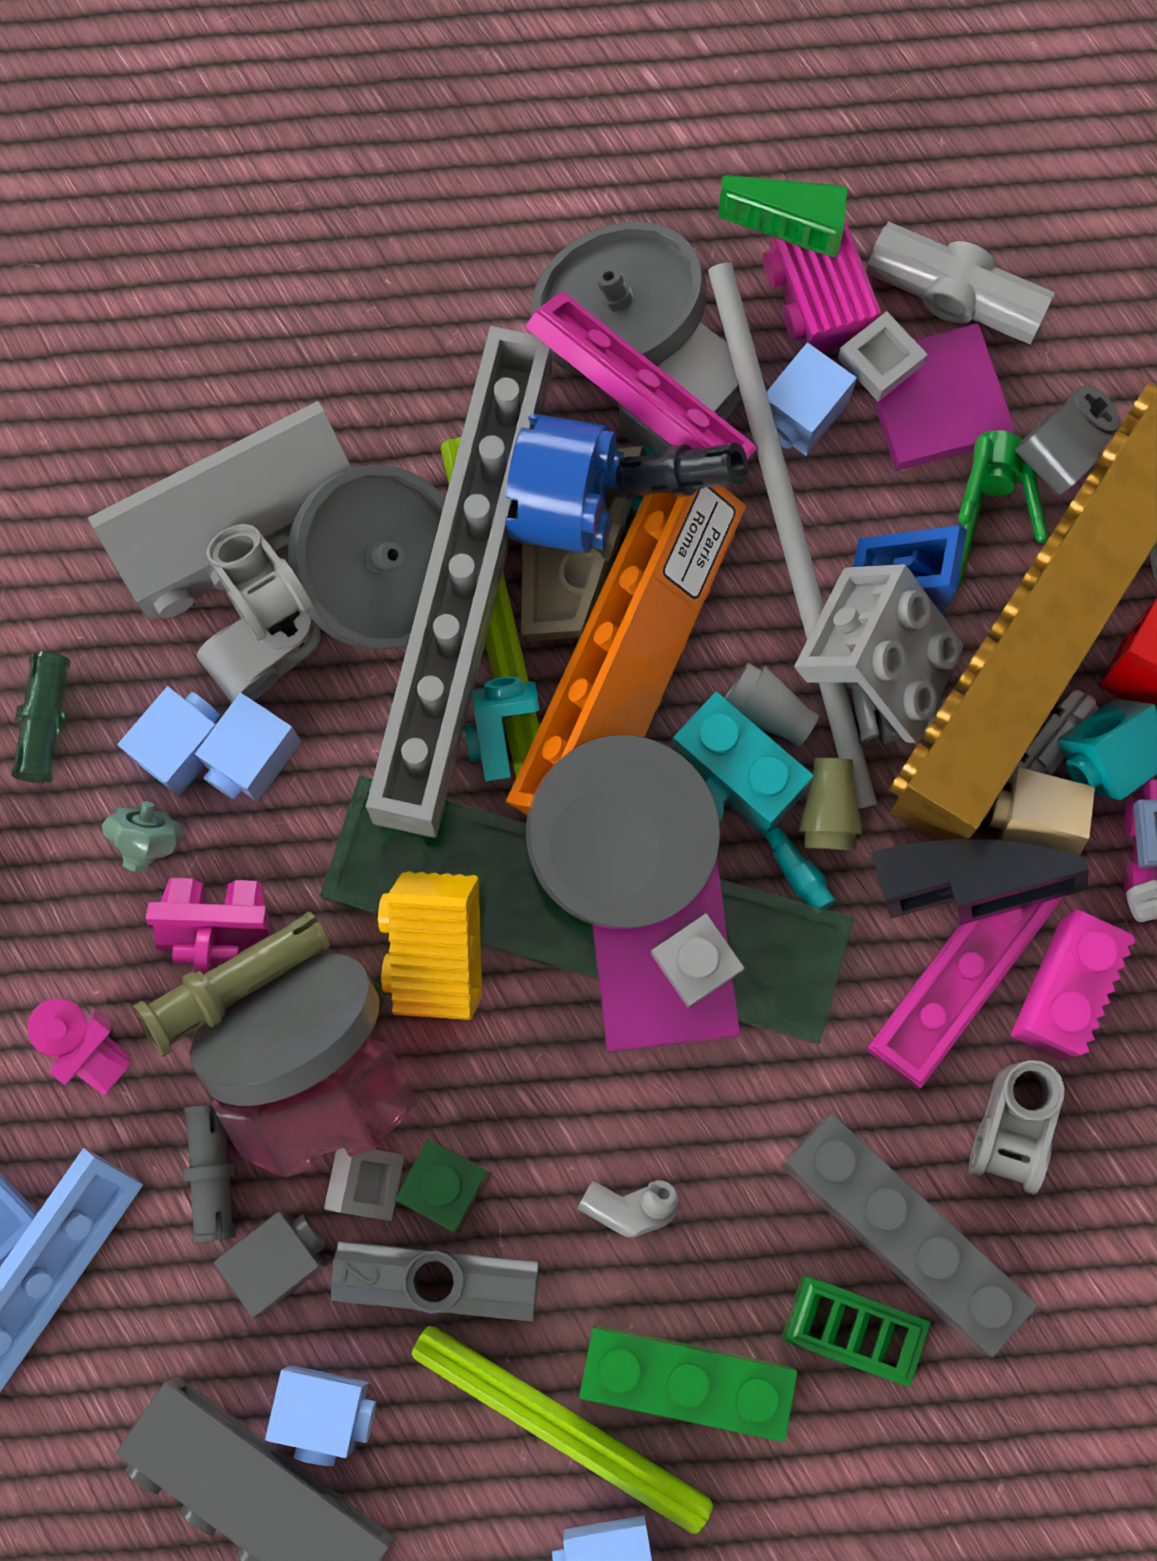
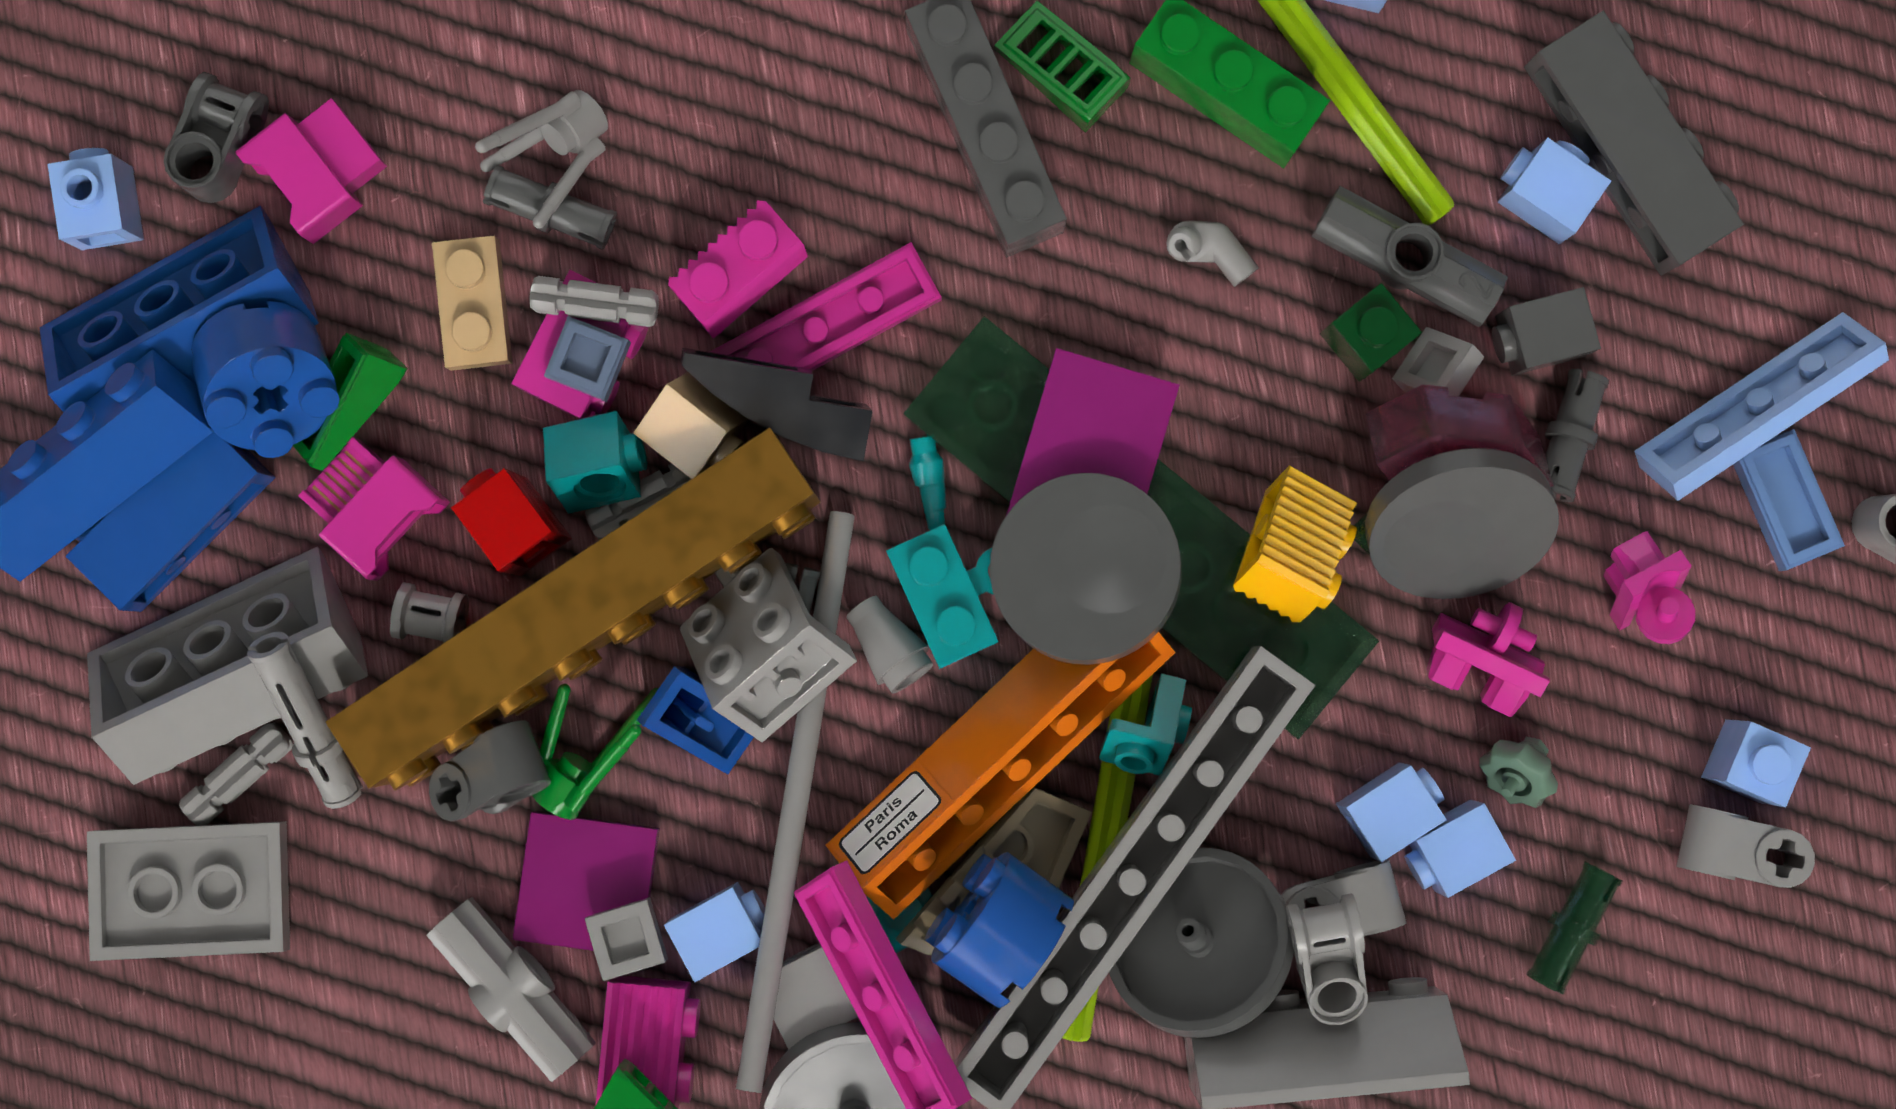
camera: 160 degrees left, 10 degrees up
olive pin [132,912,330,1057] -> none
black pin [617,442,748,498] -> none
light grey plate [651,914,745,1009] -> none
olive cone [799,758,863,850] -> none
light grey piece [968,1060,1065,1195] -> none

